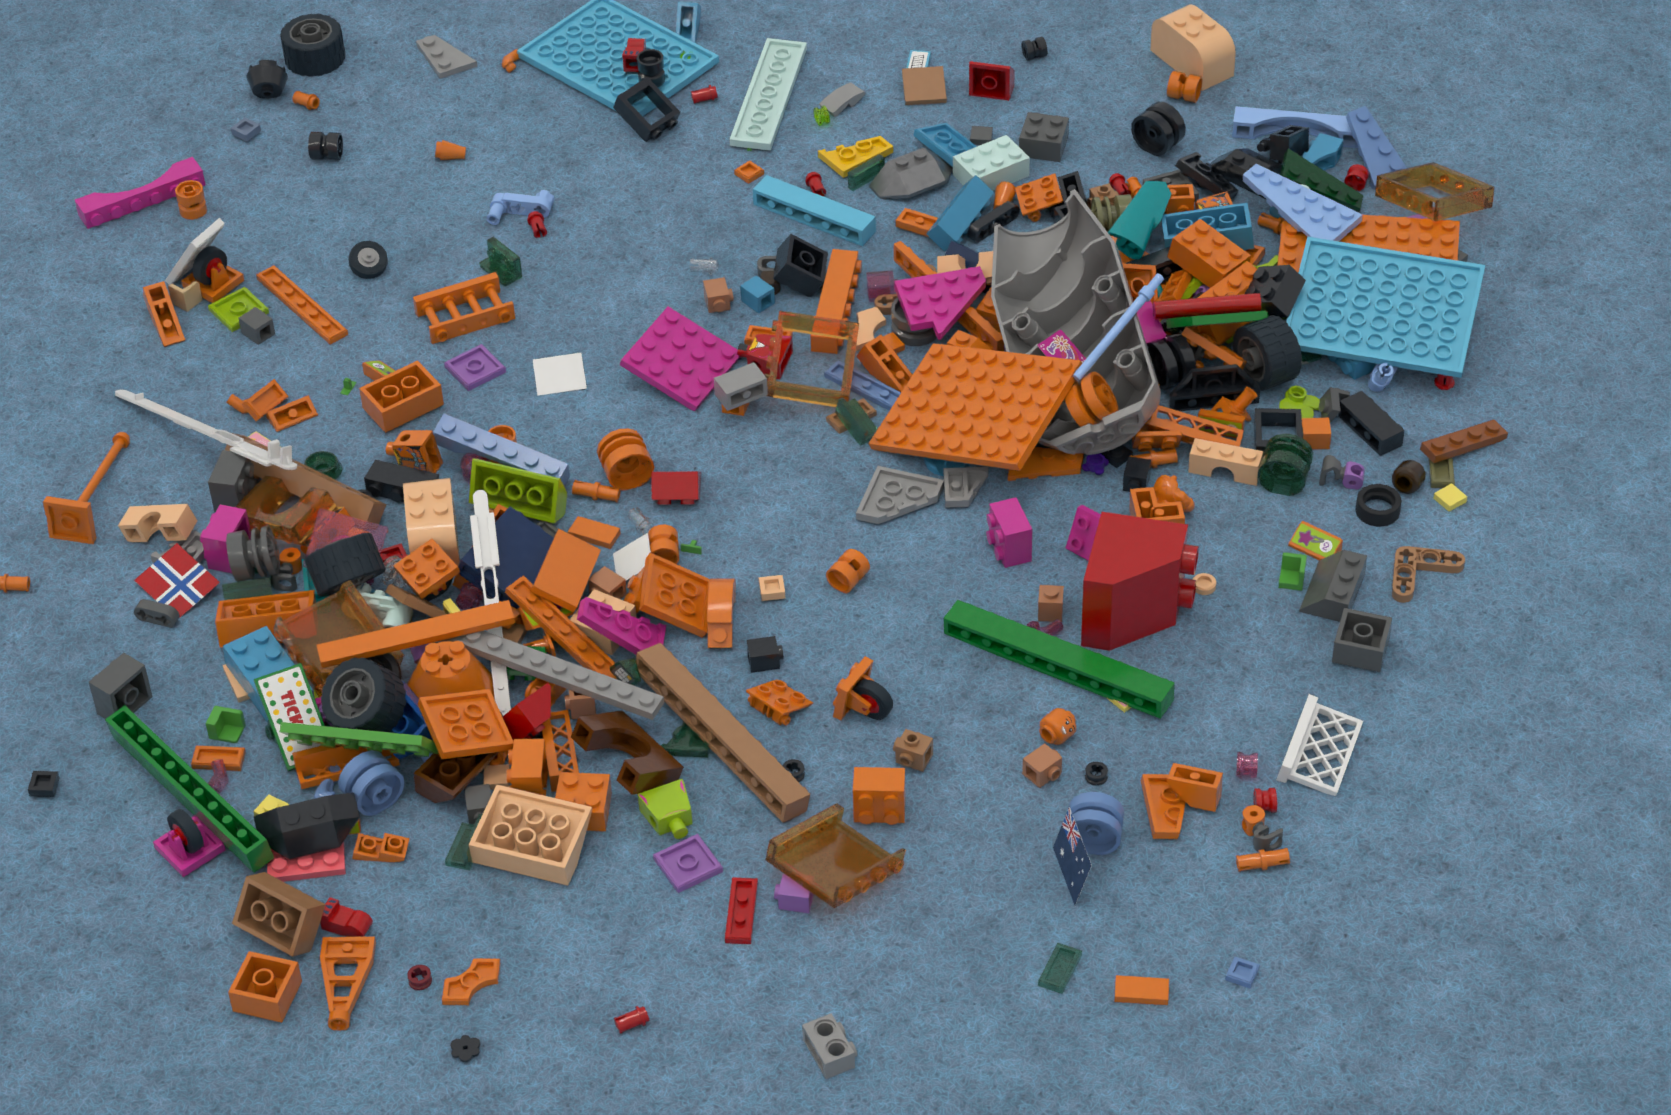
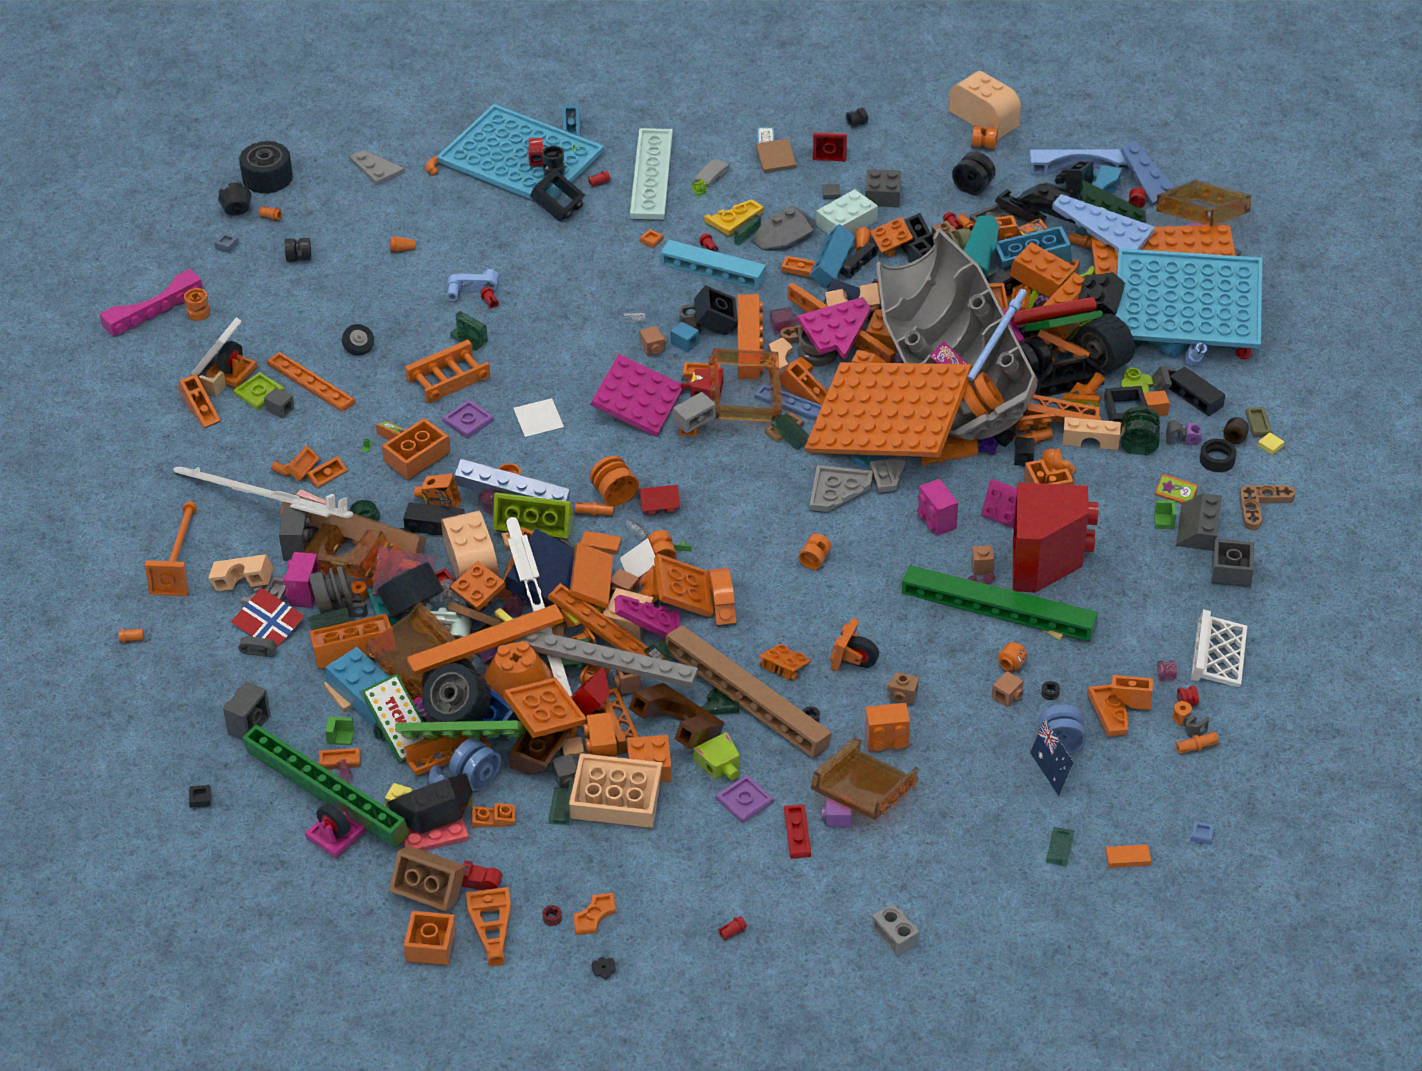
camera: 10 degrees left, 0 degrees up
black brick [746,636,784,673] -> none
light nougat plate [759,575,786,601] -> none
dark azure tile [913,123,977,167] -> none
light nougat tile [1193,573,1216,595] -> none
dark orange plate [1420,419,1508,463] -> none

